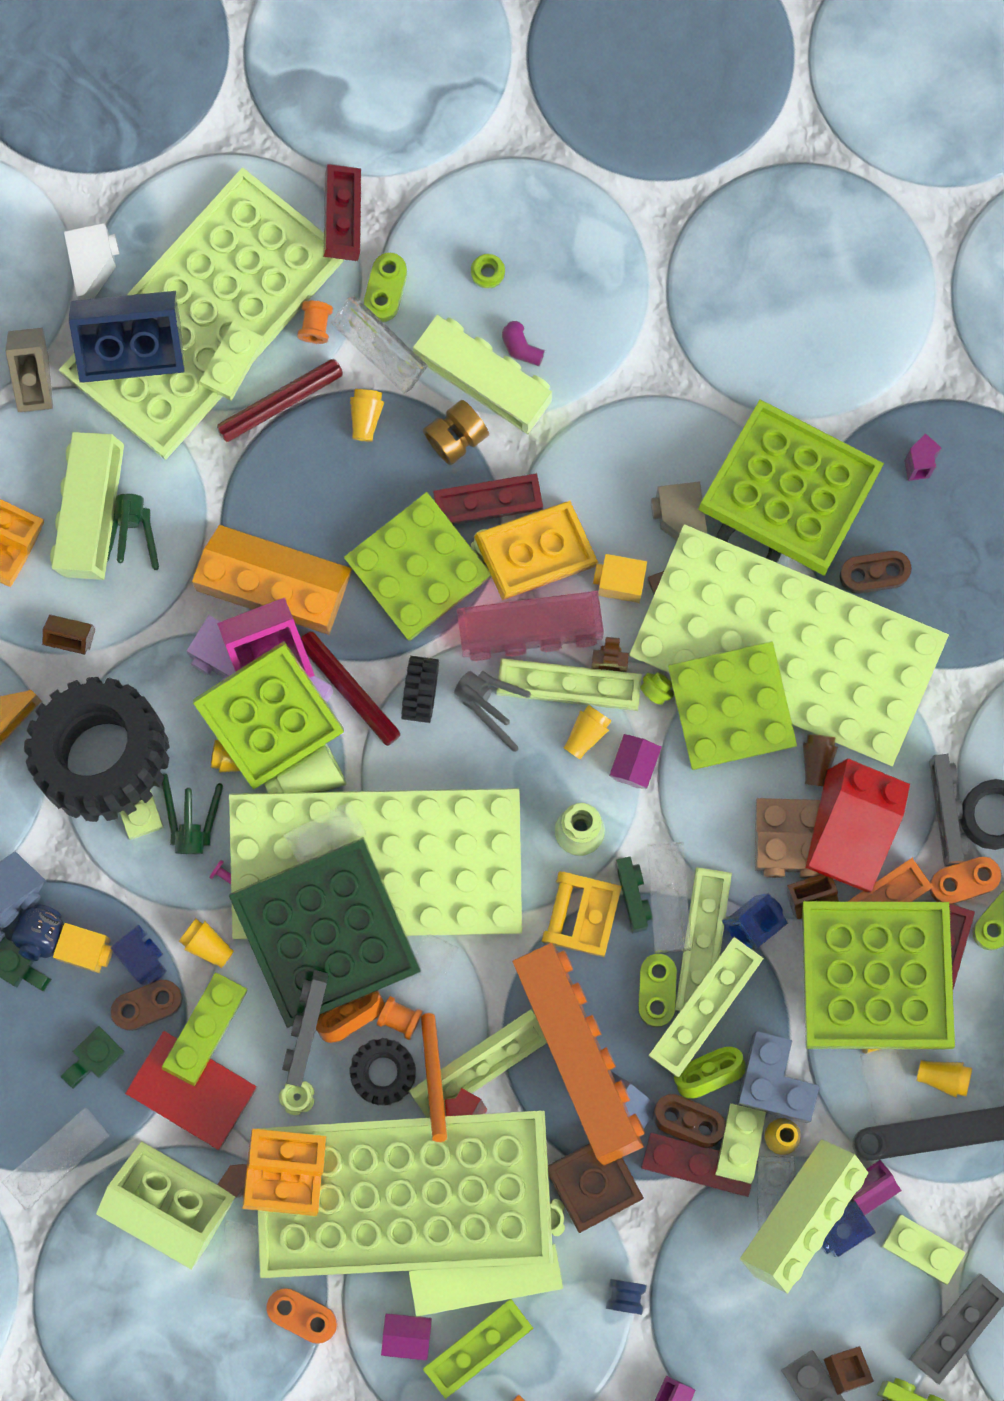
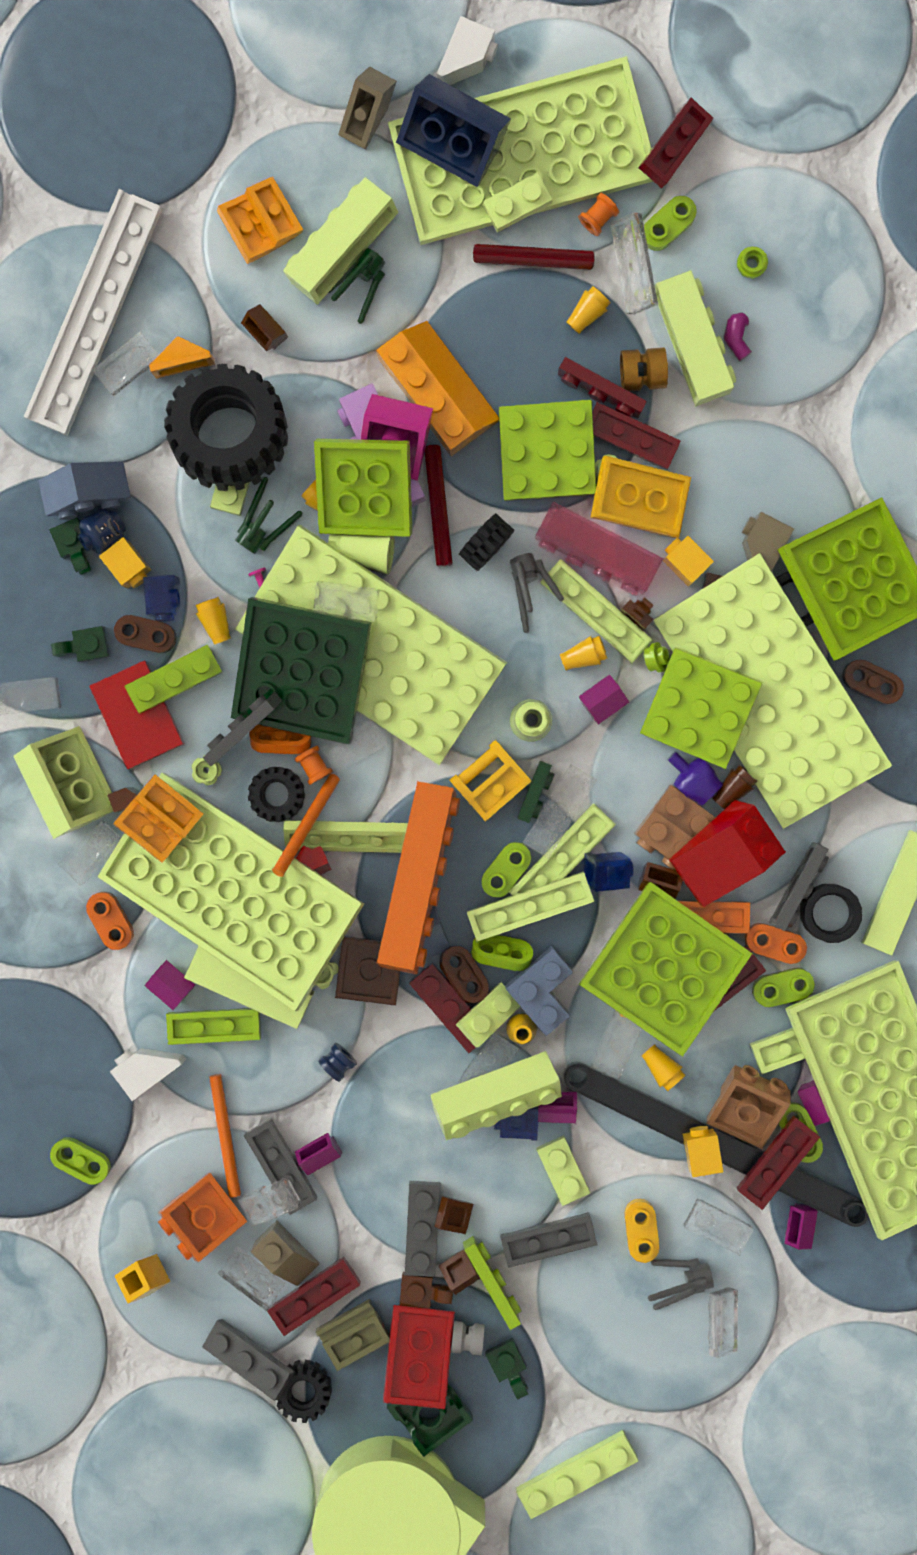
camera: 30 degrees right, 10 degrees up
none -> dark red plate [558,357,647,418]
none -> dark purple piece [668,751,723,806]

